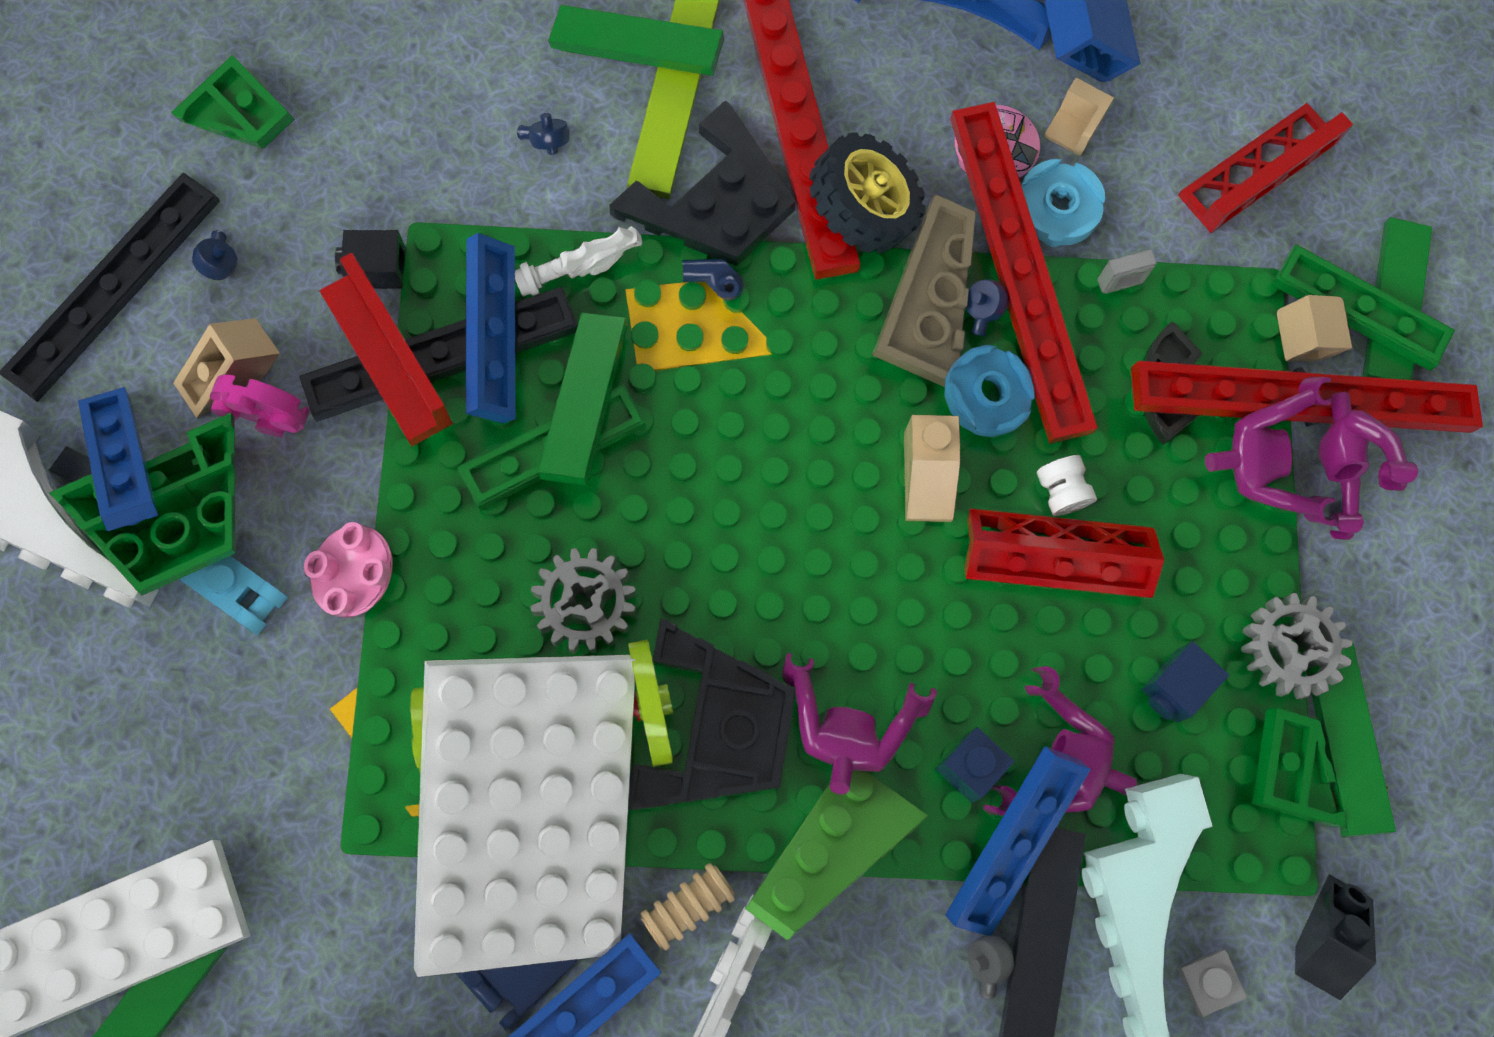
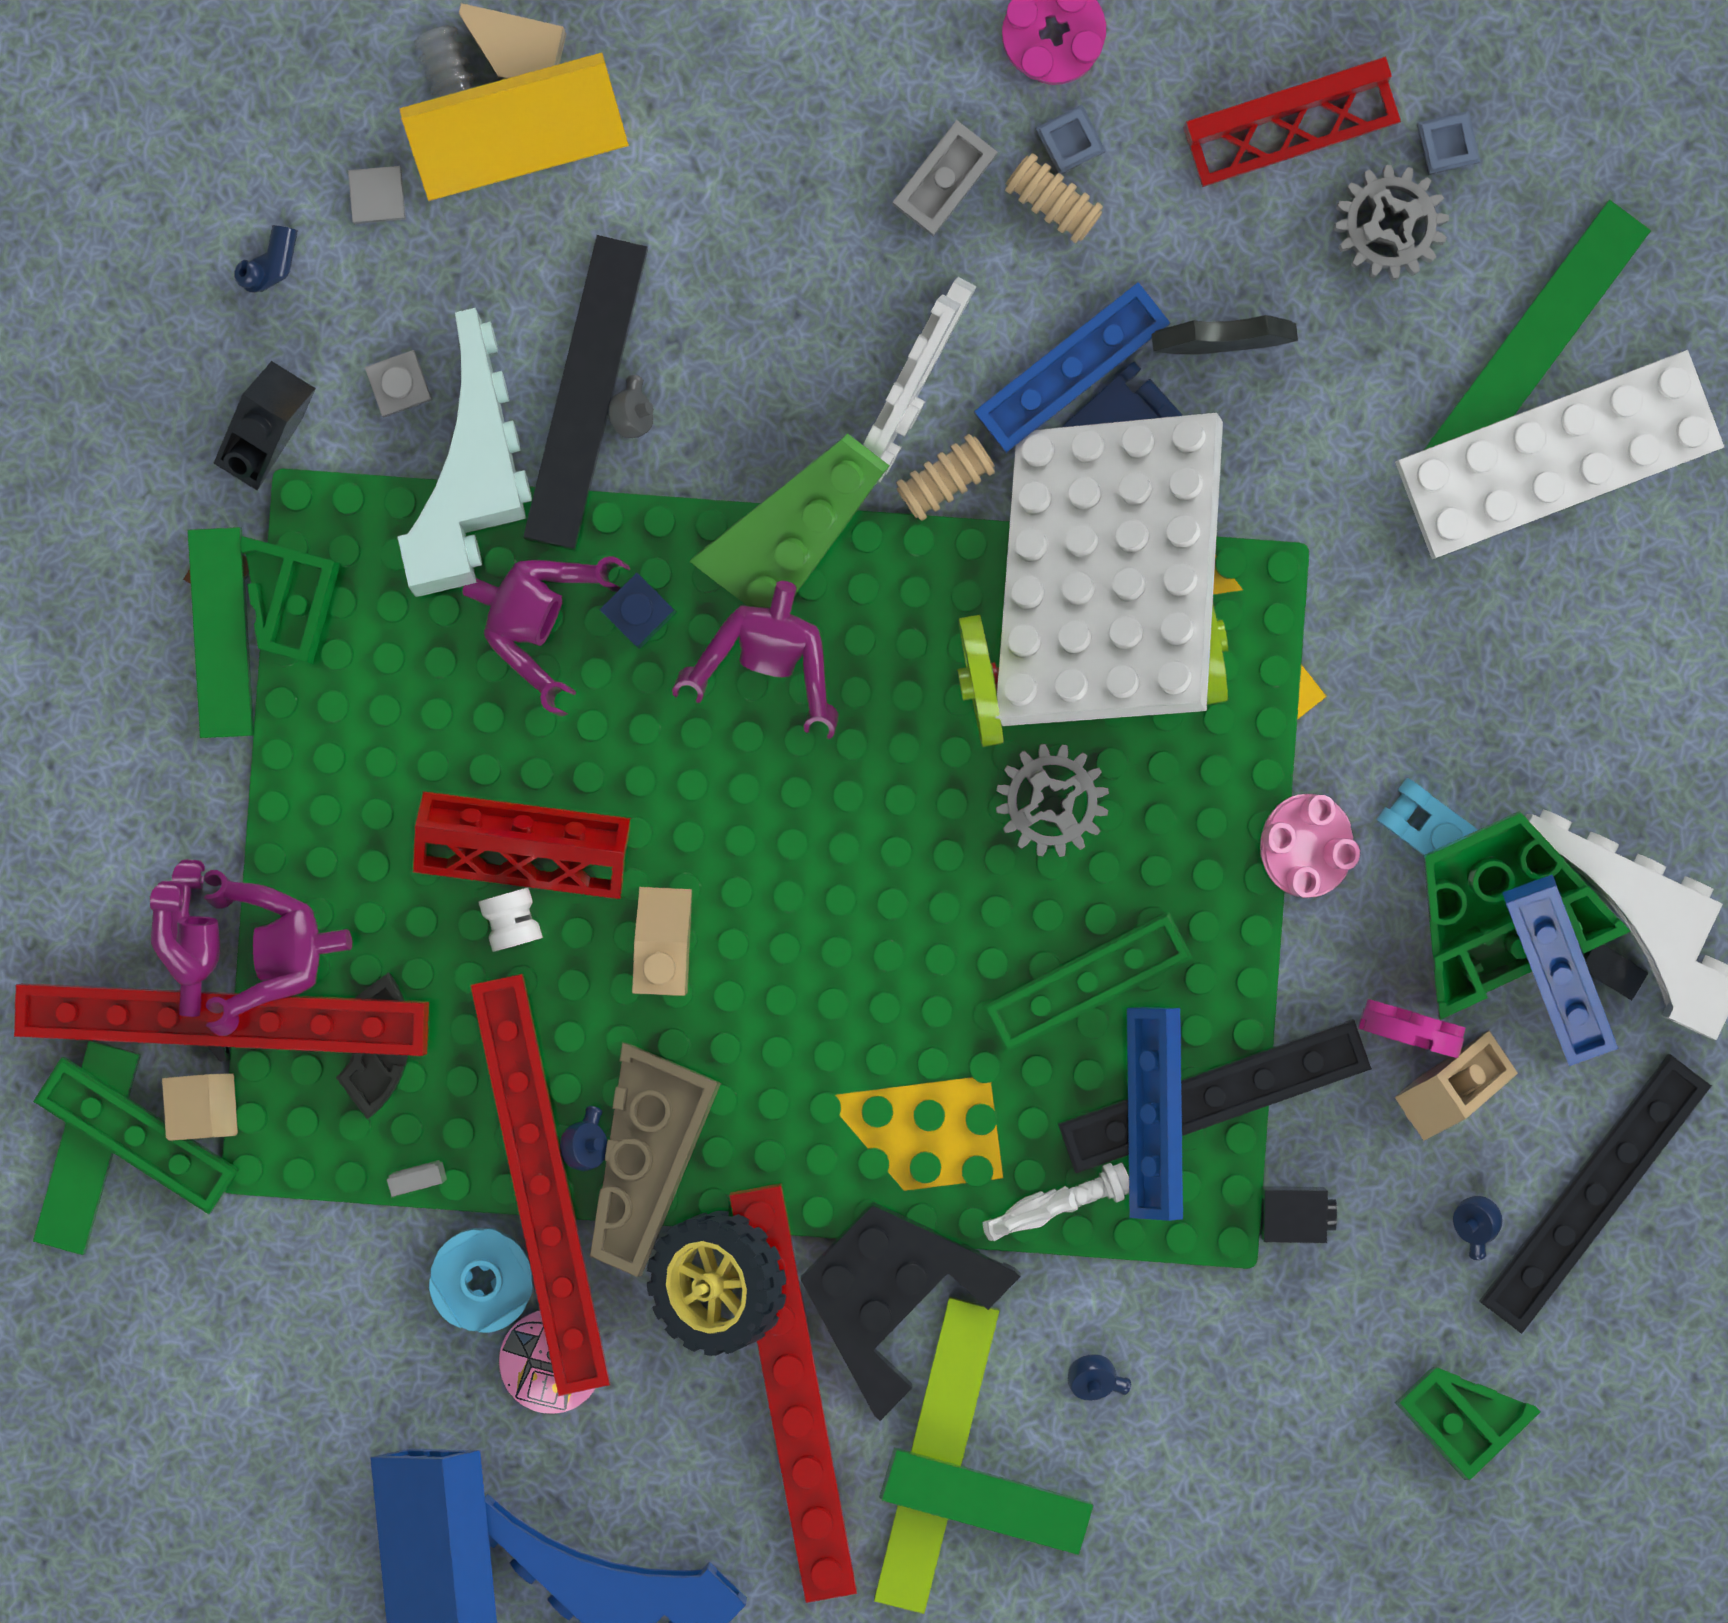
camera: 170 degrees left, 15 degrees up
red fence [319,253,453,447] -> none
green tile [538,313,628,486] -> none
black wing [628,619,796,811] -> none
dark blue arm [683,259,744,301] -> none
dark azure tile [945,345,1035,437] -> none
blue plate [945,746,1091,936] -> none
tan panel [1045,78,1114,157] -> none
dark blue brick [1141,641,1229,723] -> none
red fence [1178,103,1354,233] -> none
light grey gear [1241,593,1352,700] -> none

